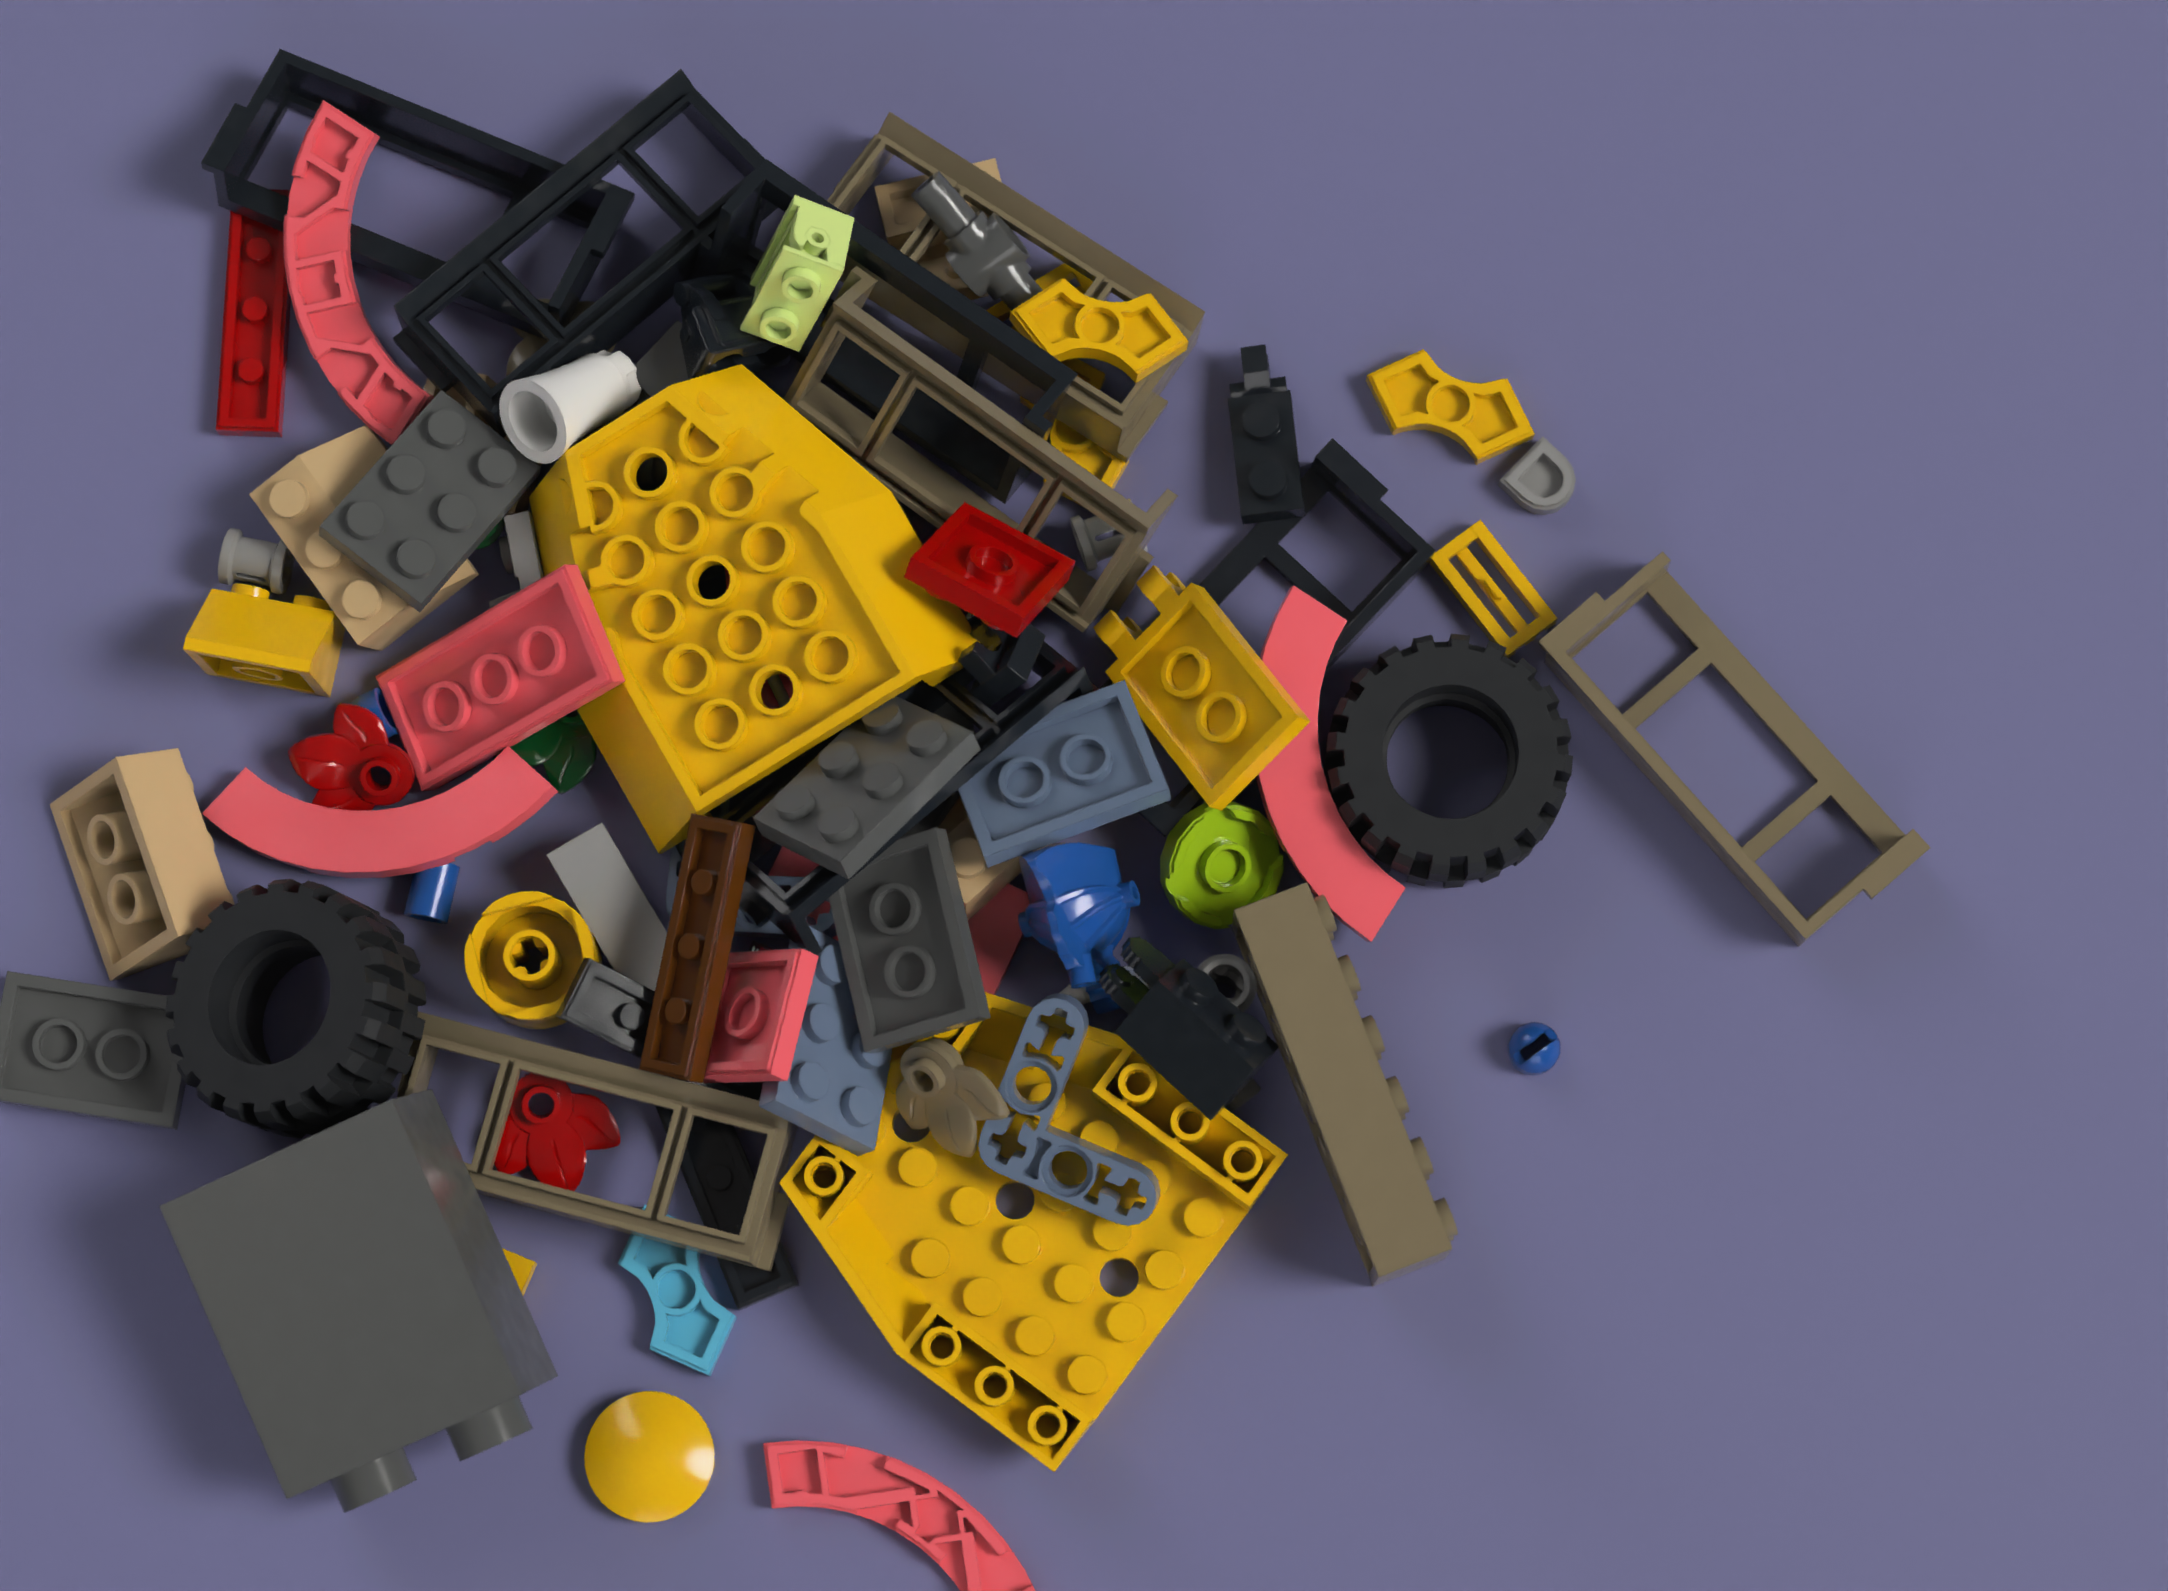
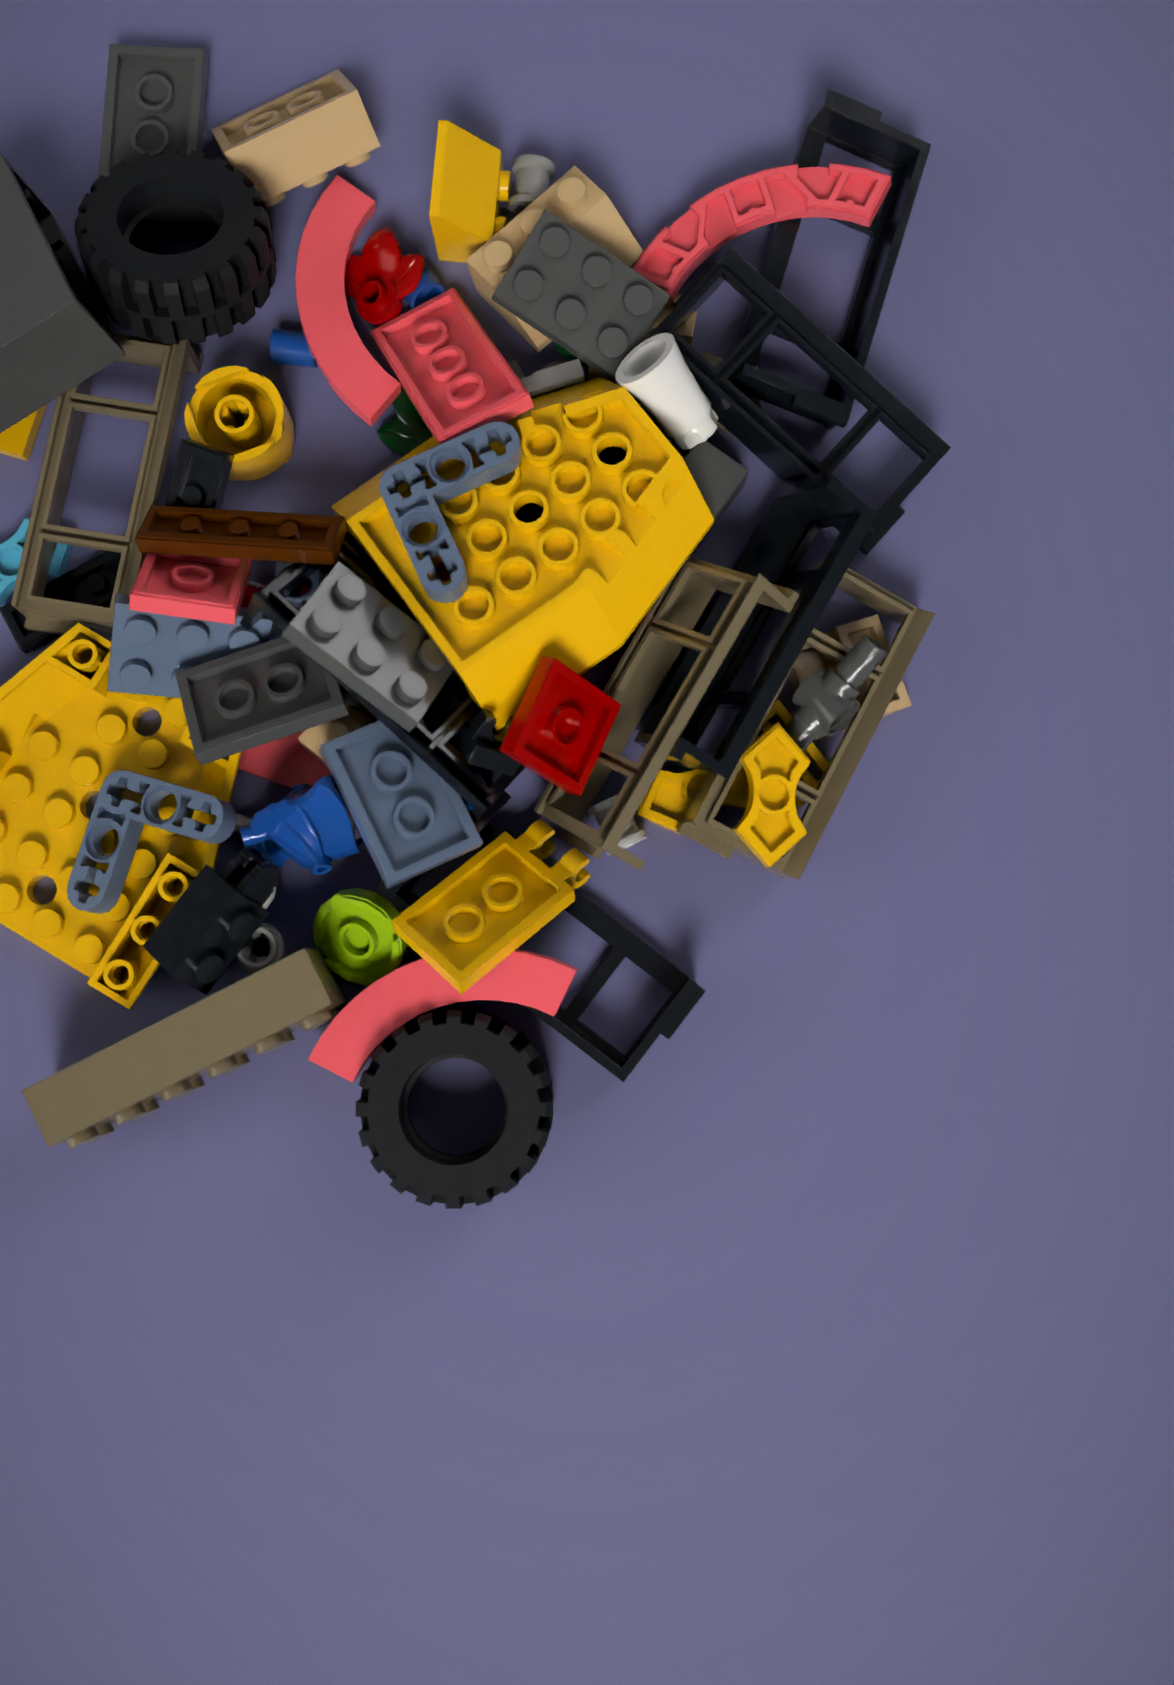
camera: 85 degrees right, 5 degrees up
red tile [216,189,291,437] -> none
red plate [494,1073,621,1192] -> none
light grey slope [546,822,667,991] -> none
black piece [673,268,796,379] -> none
yellowish green hinge [740,195,854,352] -> none
dark tan plate [896,1038,1010,1157] -> none
black hinge [1228,344,1306,524] -> none
yellow tile [1366,349,1535,465] -> none
yellow tile [1430,520,1558,658] -> none
light grey tile [1498,437,1576,515] -> none
blue hinge [1508,1022,1561,1075] -> none
dark tan piece [1538,551,1931,947] -> none
none -> sand blue beam [379,421,523,603]

